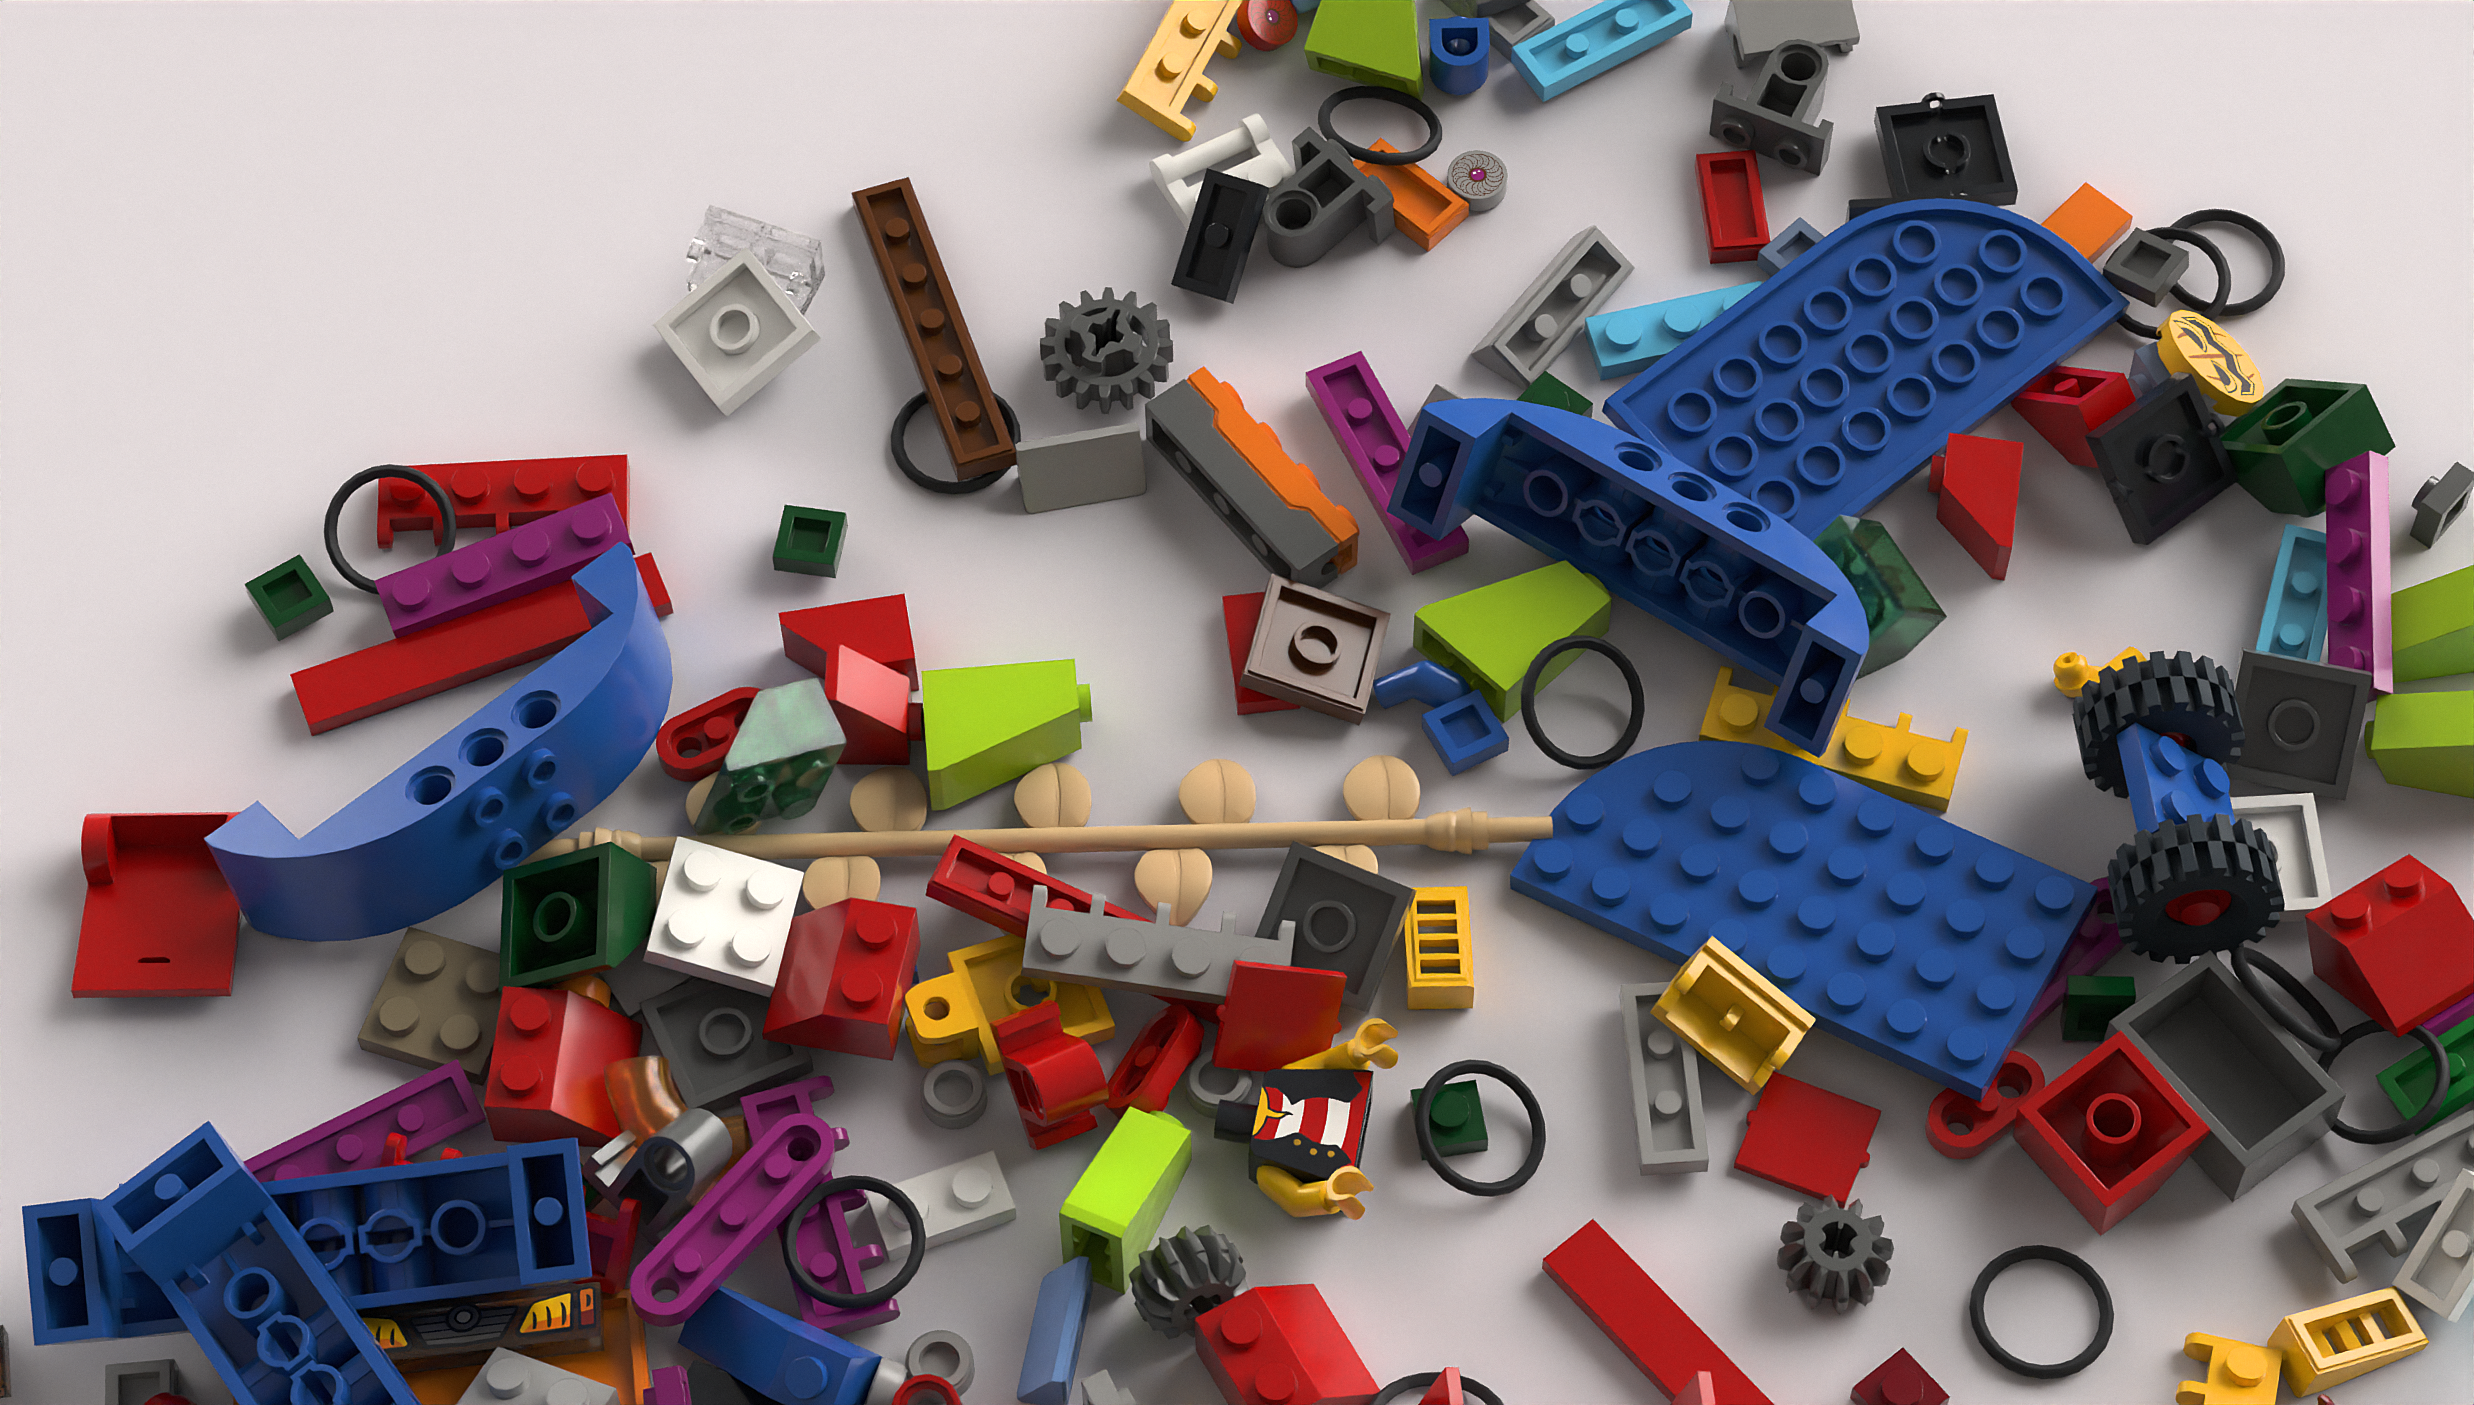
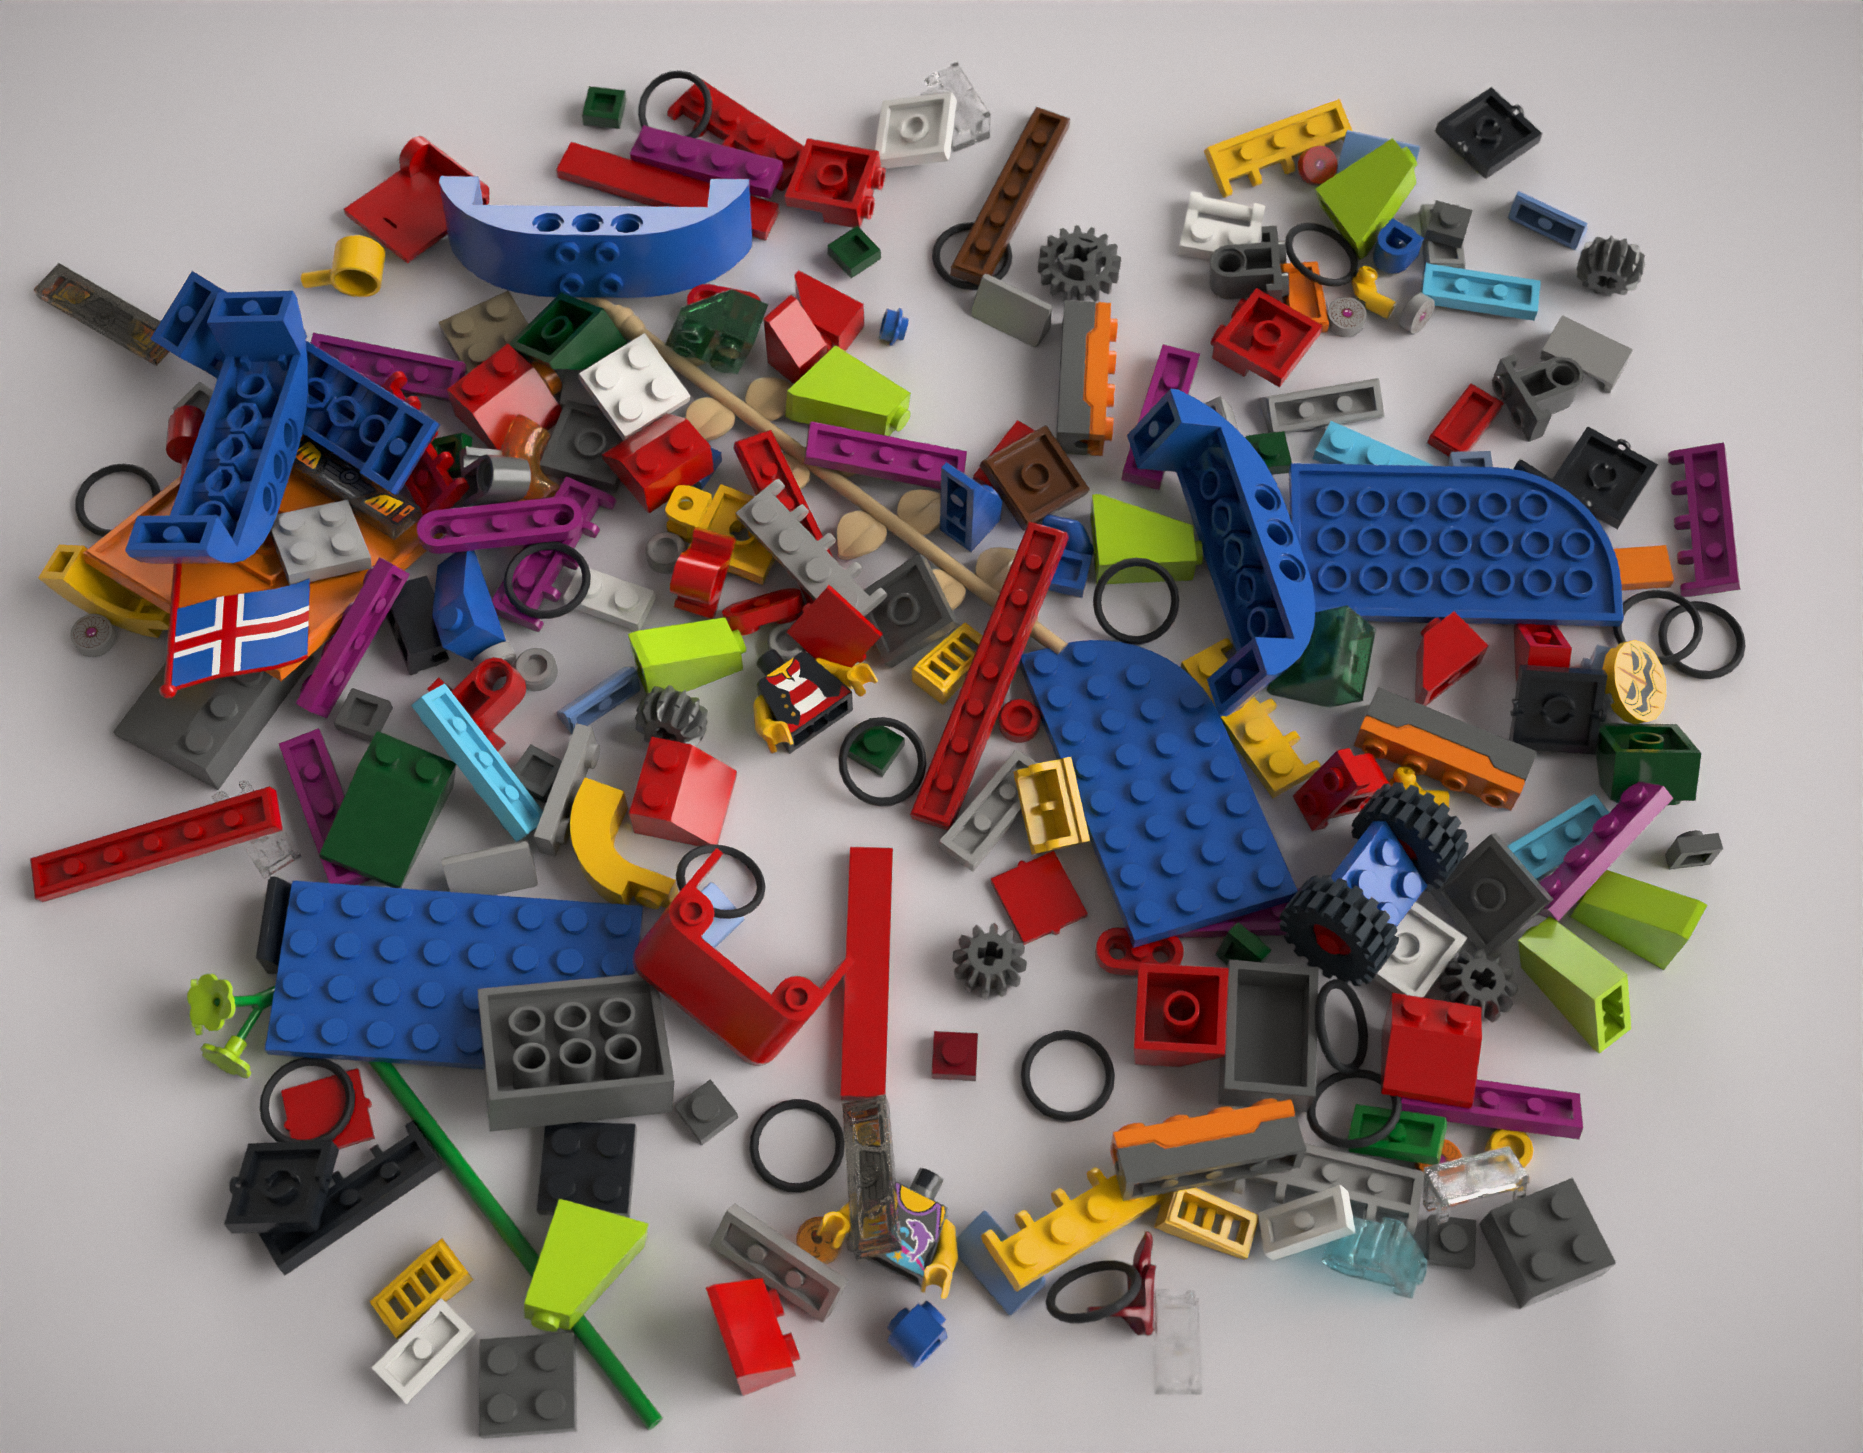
camera: 40 degrees right, 5 degrees up
black plate [1171,168,1269,304] -> none
dark grey plate [2103,227,2189,308] -> none
none -> yellow piece [301,235,385,297]
none -> red plate [784,138,886,228]
none -> magenta plate [804,422,967,490]
none -> blue plate [879,308,909,346]
none -> red tile [910,521,1069,831]
none -> blue slope [940,462,1002,552]
none -> red tile [998,699,1041,743]
none -> dark grey piece [1110,1098,1307,1201]
none -> red plate [1210,288,1323,388]
none -> red pin [1292,748,1391,831]
none -> yellow arm [1351,266,1396,319]
none -> piece [1353,687,1537,811]
none -> light grey tile [1400,293,1435,334]
none -> dark grey gear [1440,948,1518,1023]
none -> magenta hinge [1668,442,1741,597]

